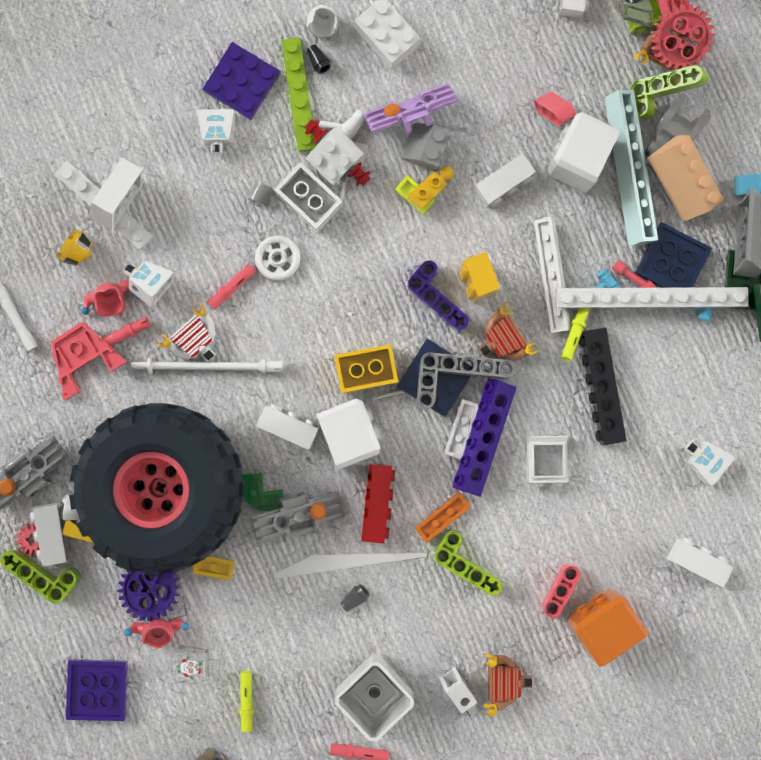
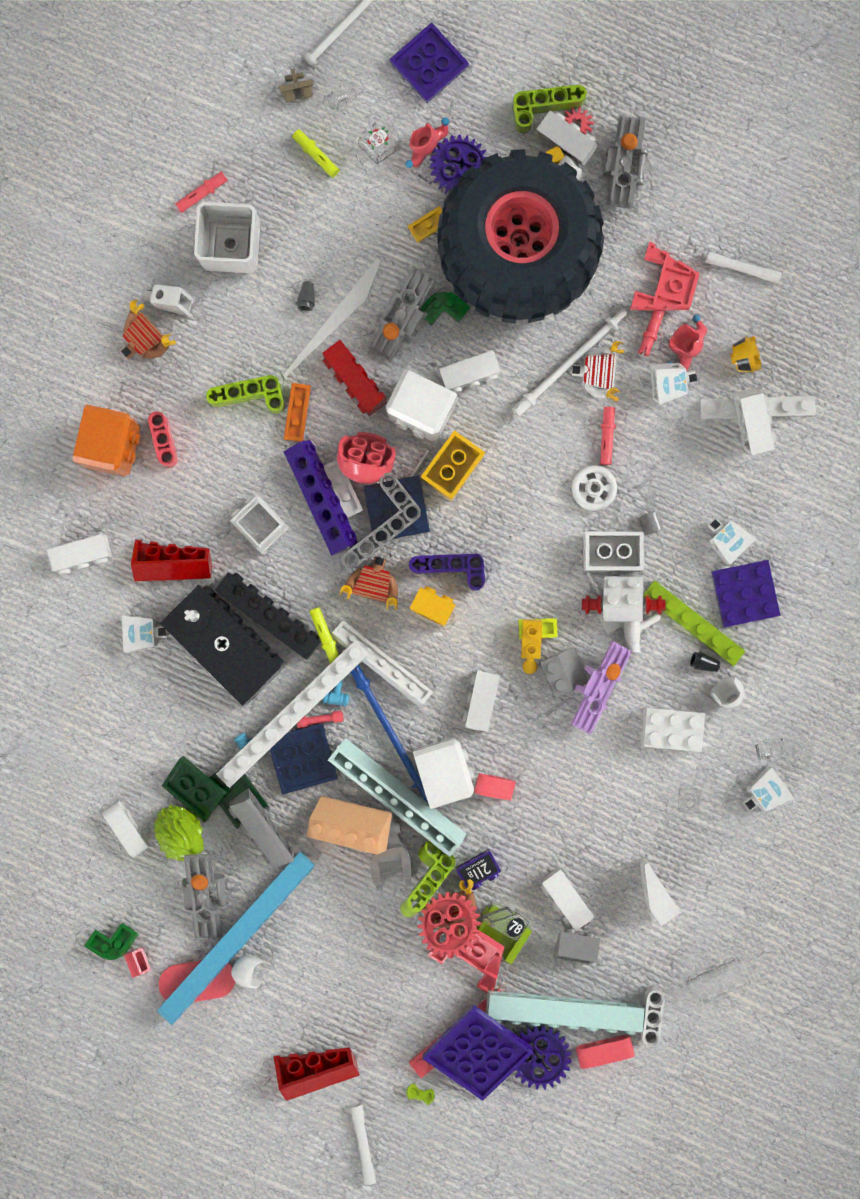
camera: 145 degrees right, 0 degrees up
none -> red wedge [131,539,213,582]
none -> black piece [160,584,285,706]
none -> coral cylinder [337,432,396,484]
none -> blue bar [350,664,428,802]
none -> brick [456,849,501,891]

